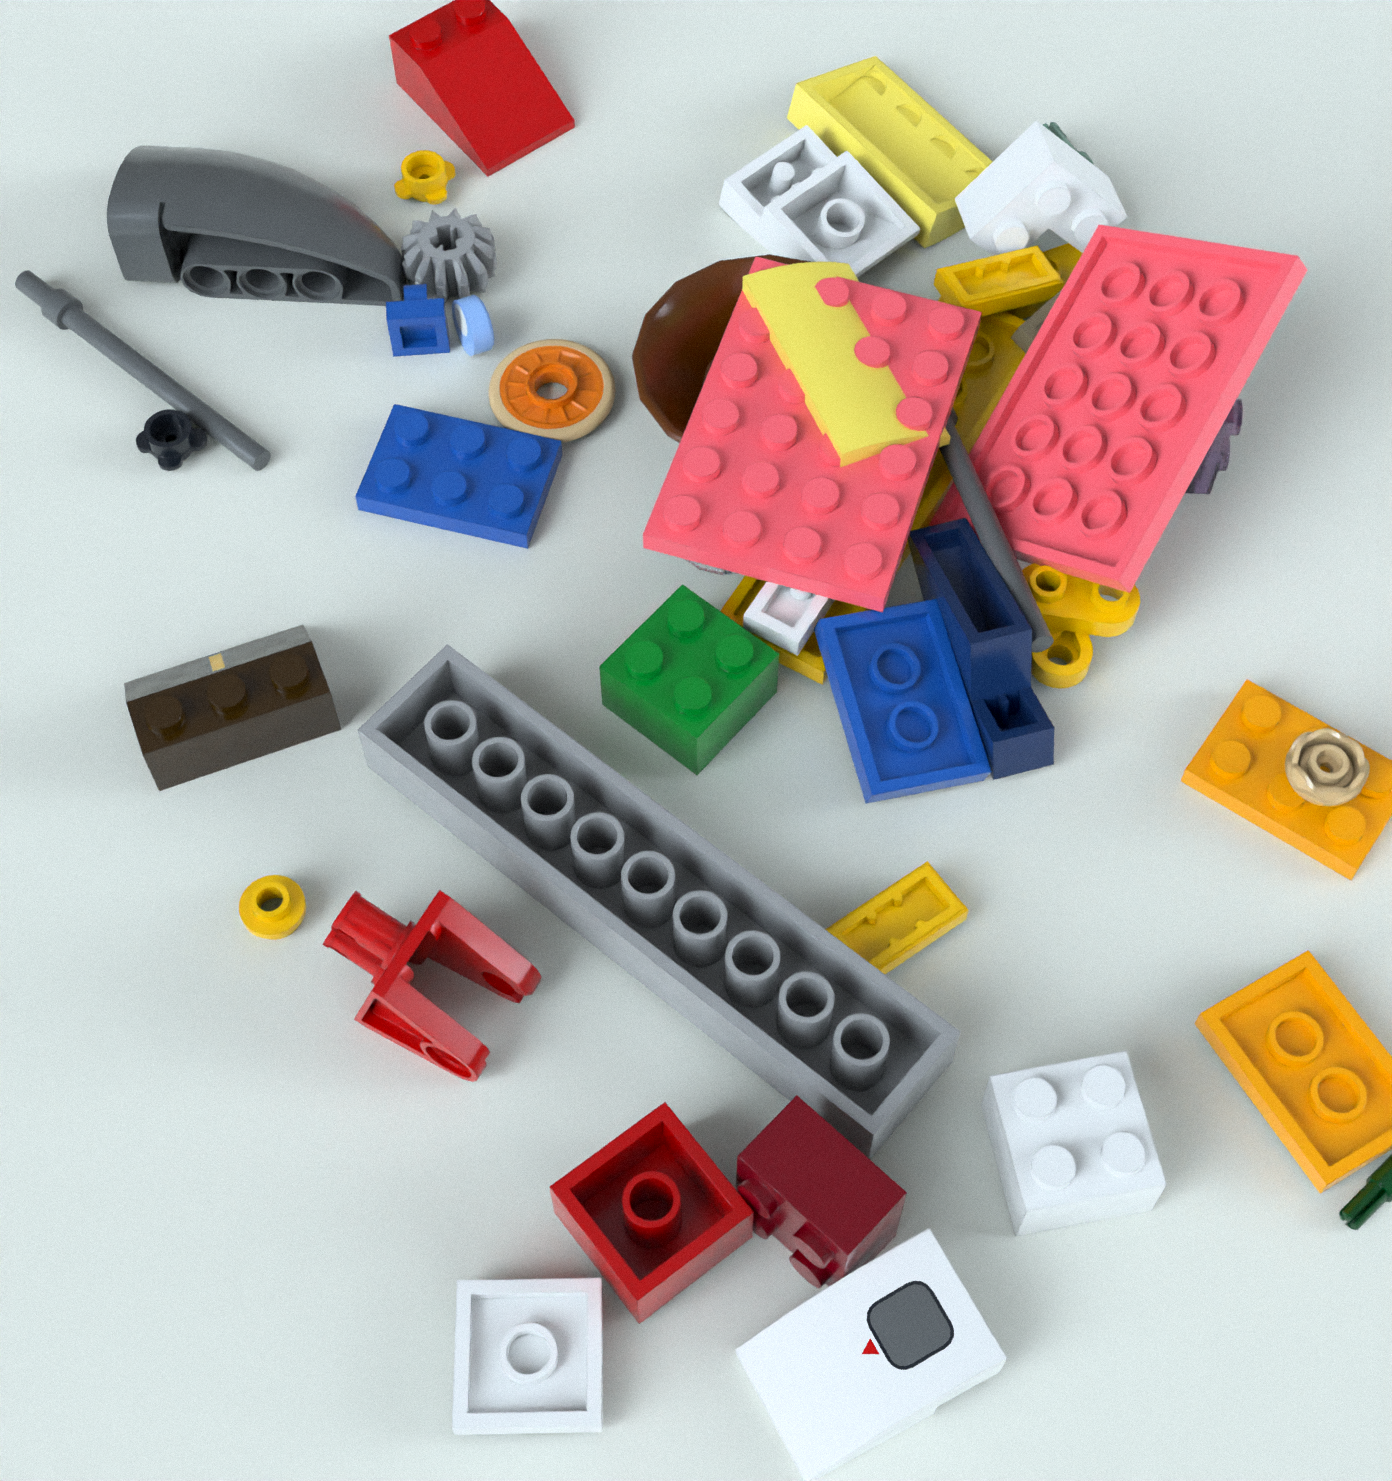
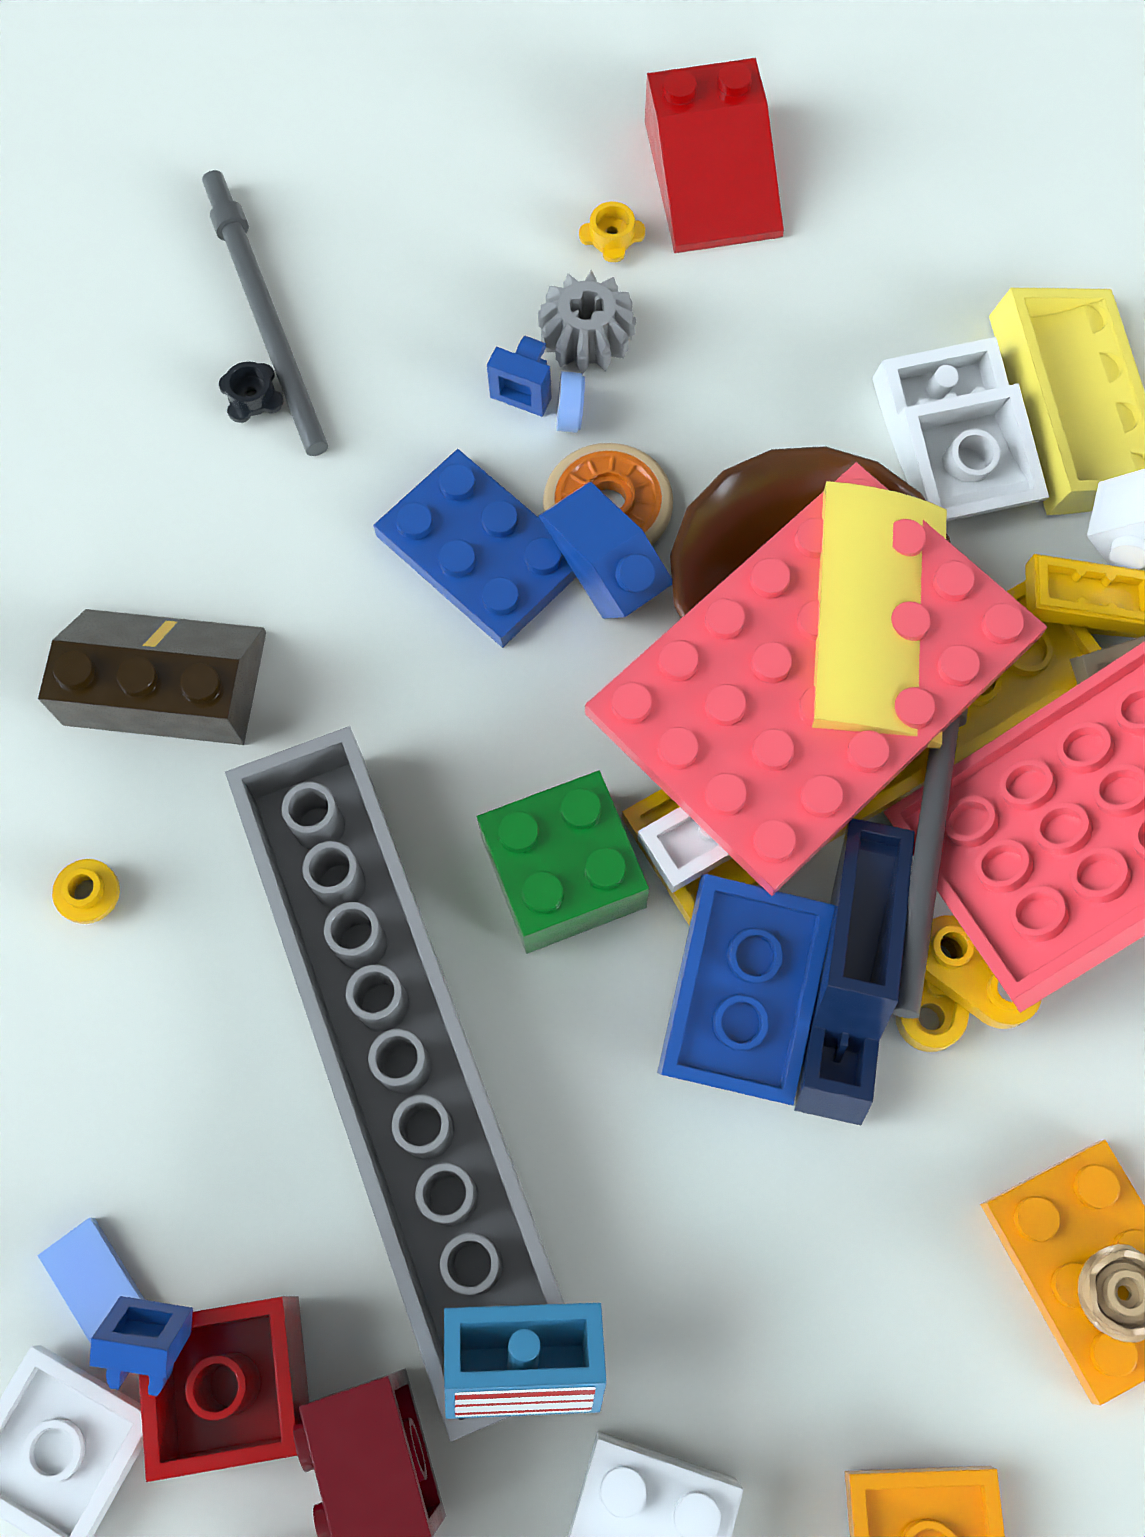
camera: 30 degrees right, 10 degrees up
dark grey panel [107,145,407,306] -> none
red piece [322,890,542,1082] -> none
yellow plate [825,861,968,974] -> none
none -> light blue piece [37,1218,145,1344]
none -> blue tile [89,1296,193,1396]
none -> dark azure brick [444,1303,607,1419]
none -> blue slope [538,482,672,619]

